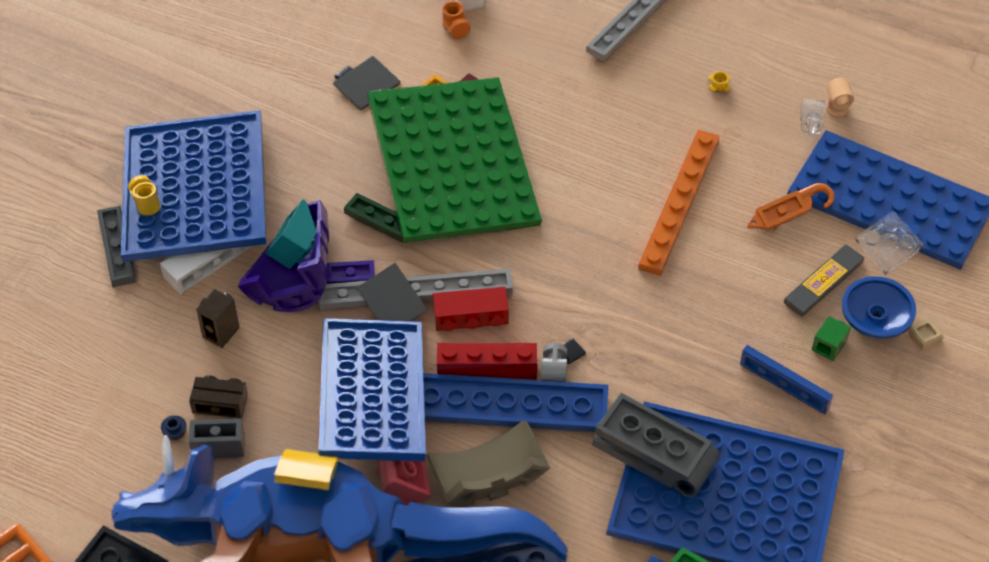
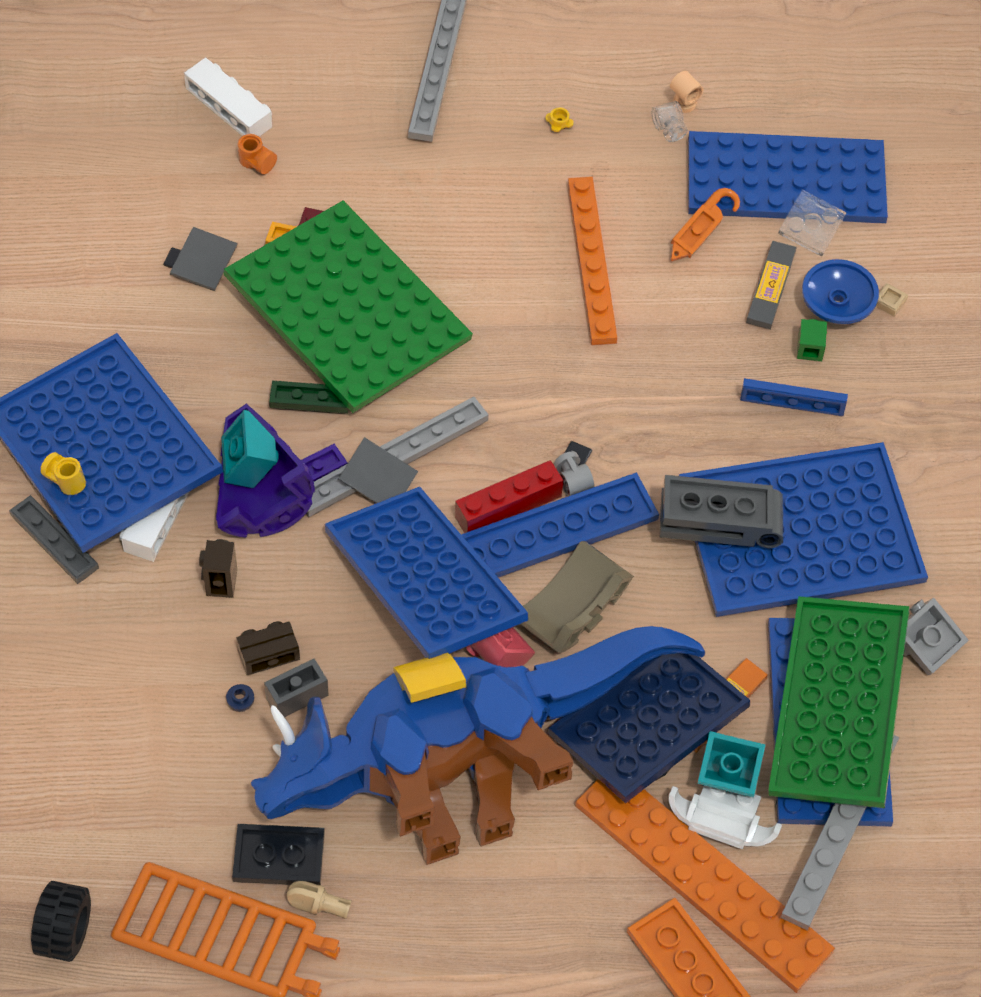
camera: 30 degrees left, 5 degrees up
red brick [433,286,509,331] -> none

